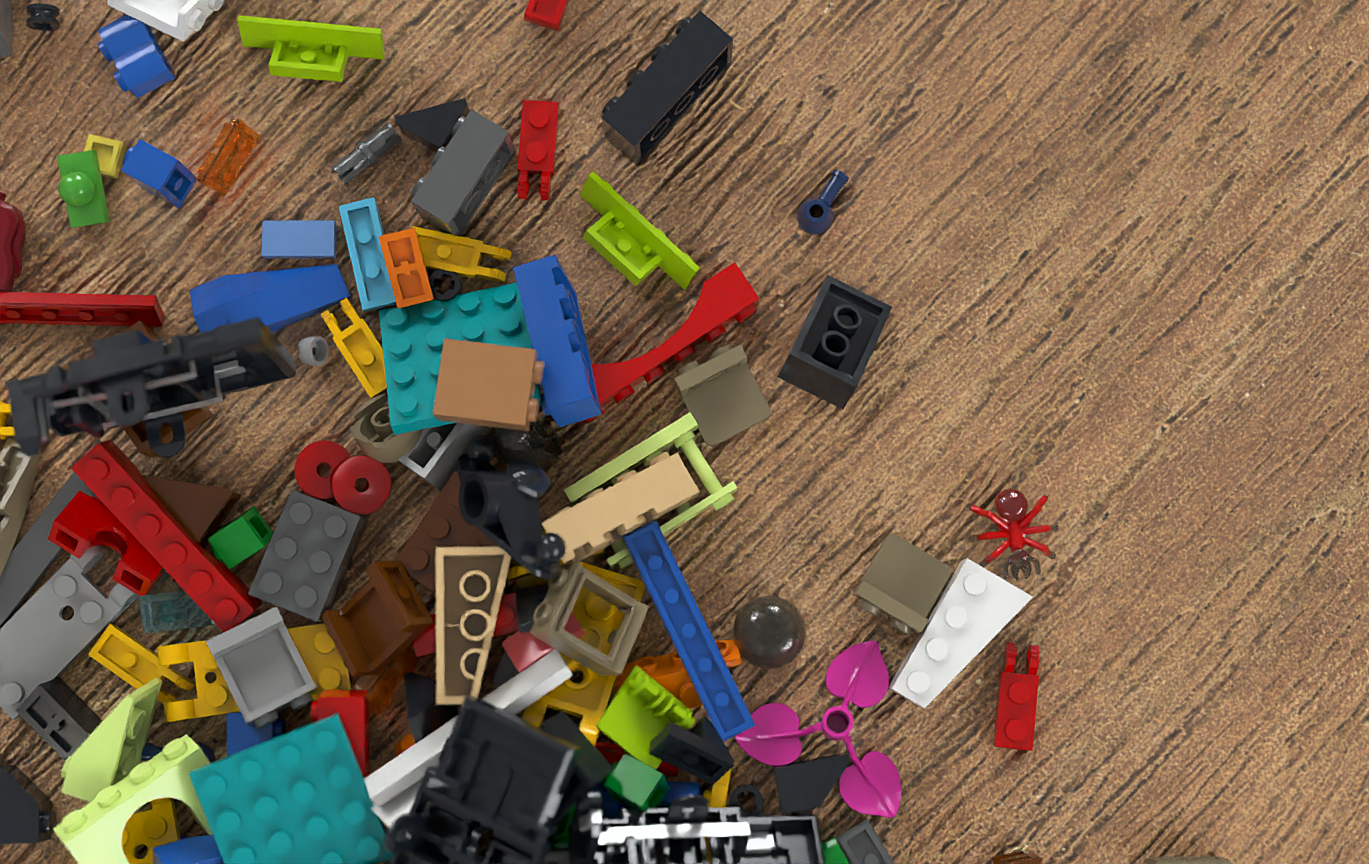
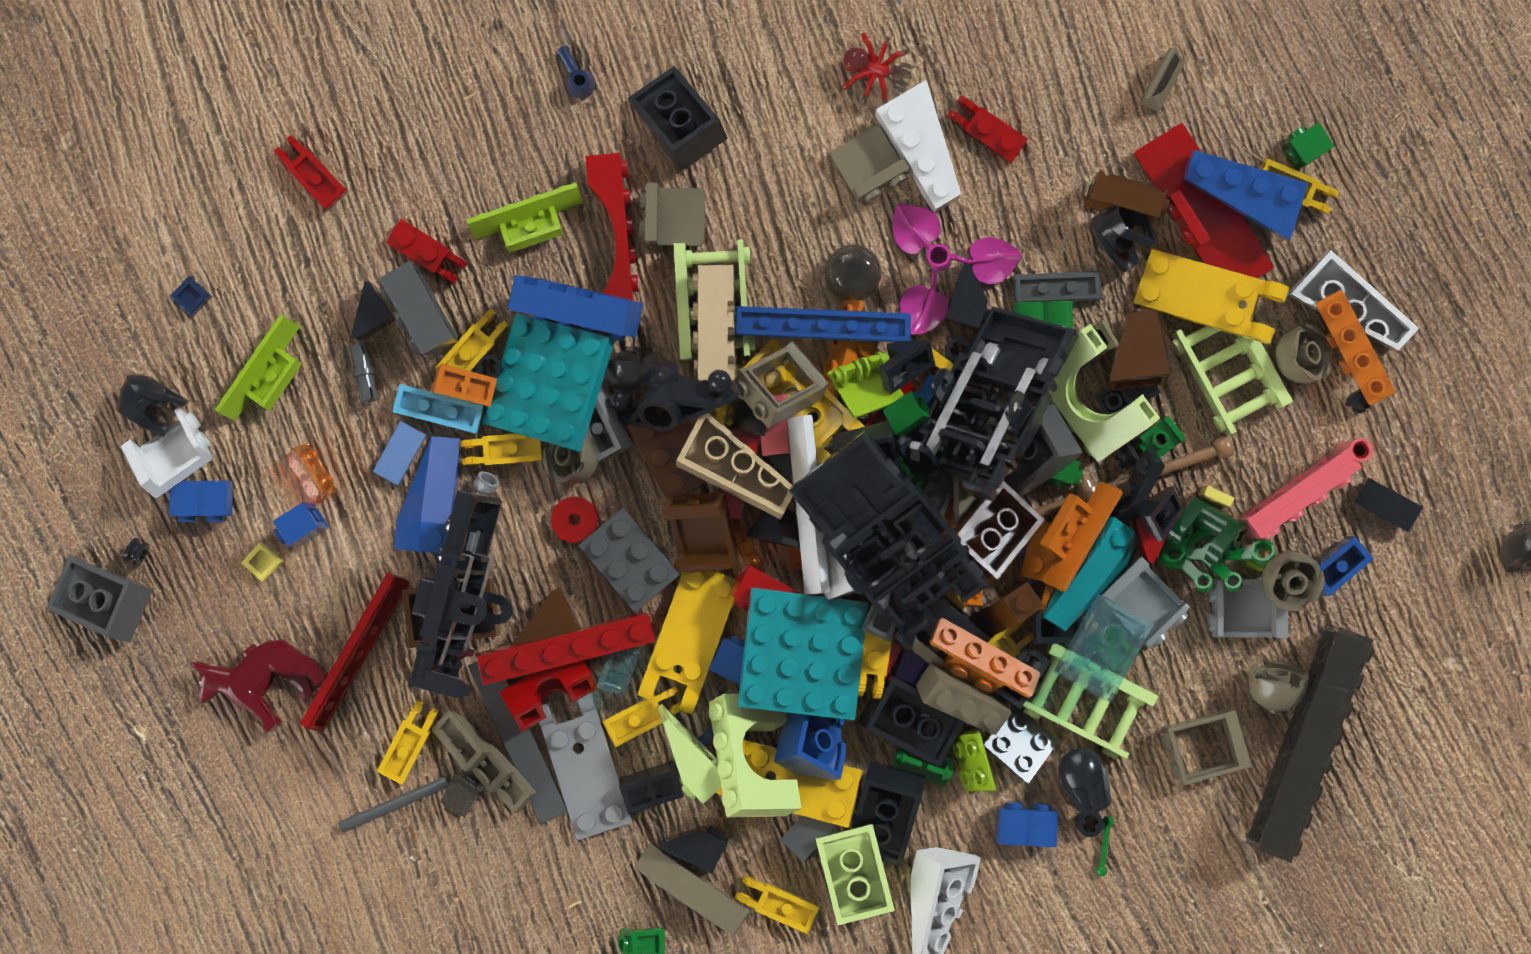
camera: 60 degrees left, 5 degrees up
bright green tile [57,150,110,228] -> none
light grey panel [206,607,318,729] -> none
green brick [207,506,273,569] -> none
red piece [330,454,391,514] -> none
medium nougat brick [433,339,544,431] -> none
black brick [601,11,733,165] -> none

